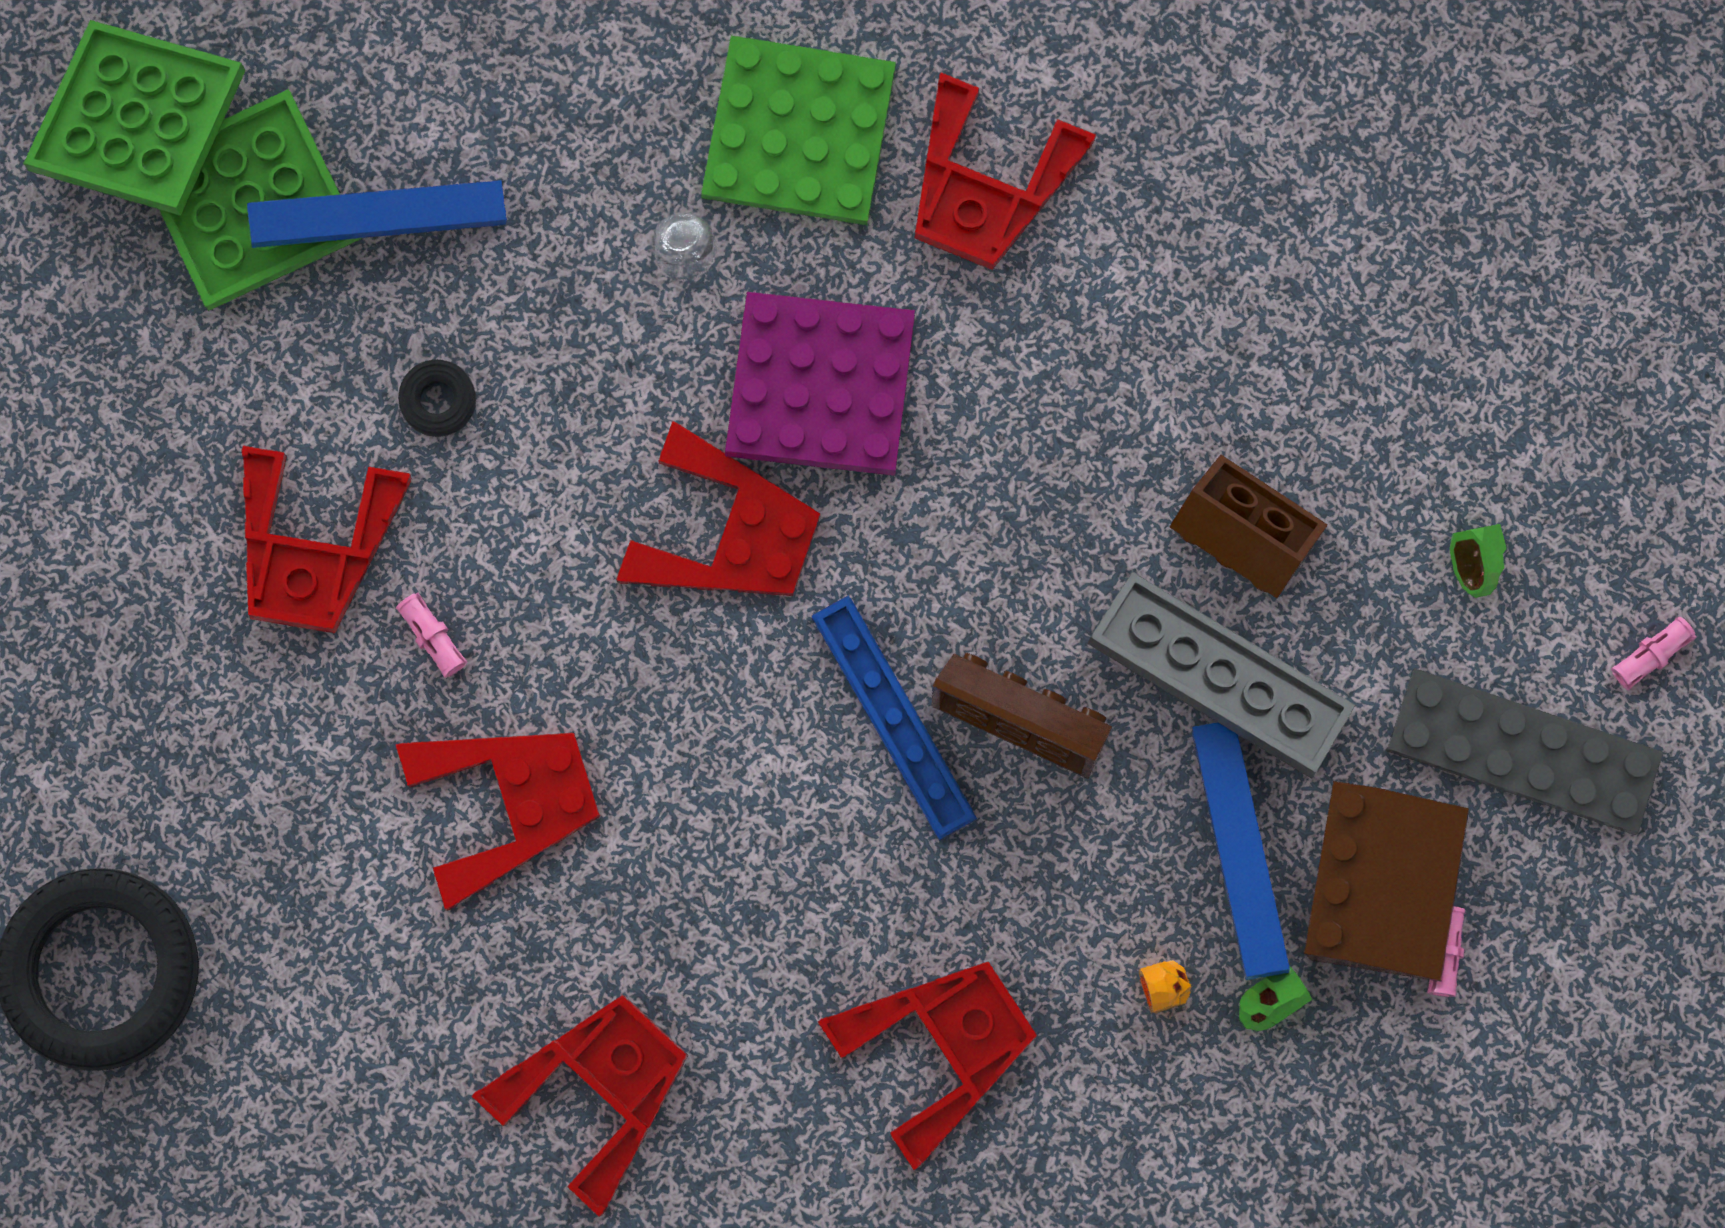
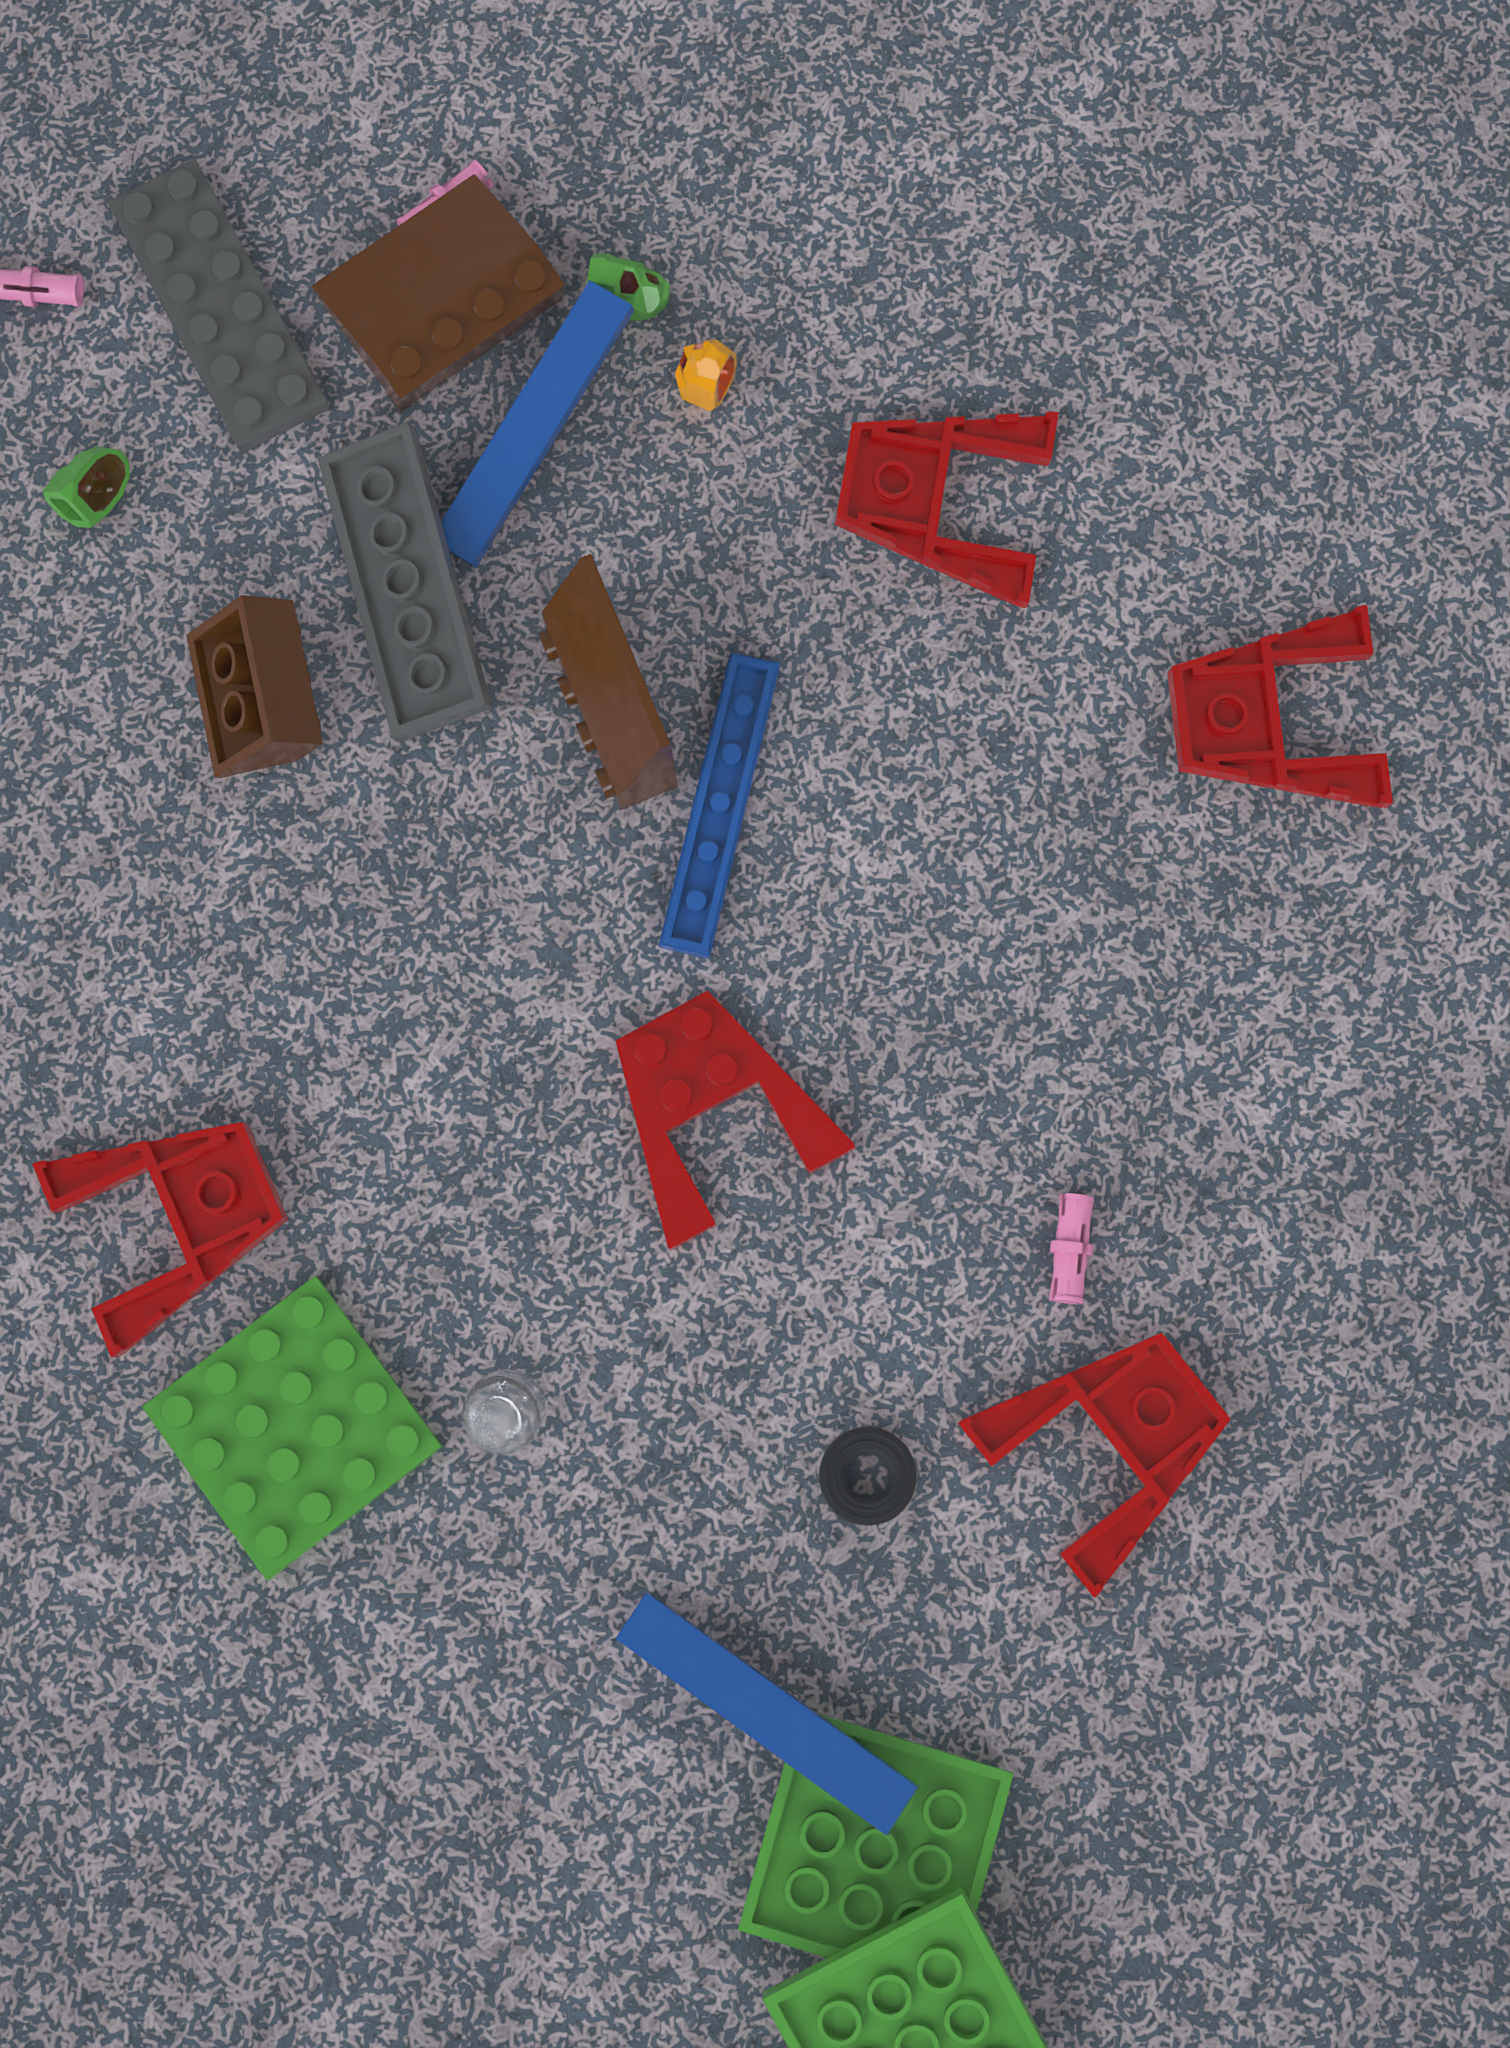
camera: 135 degrees left, 0 degrees up
red wing [396,733,600,911] -> none
magenta plate [725,292,915,476] -> none

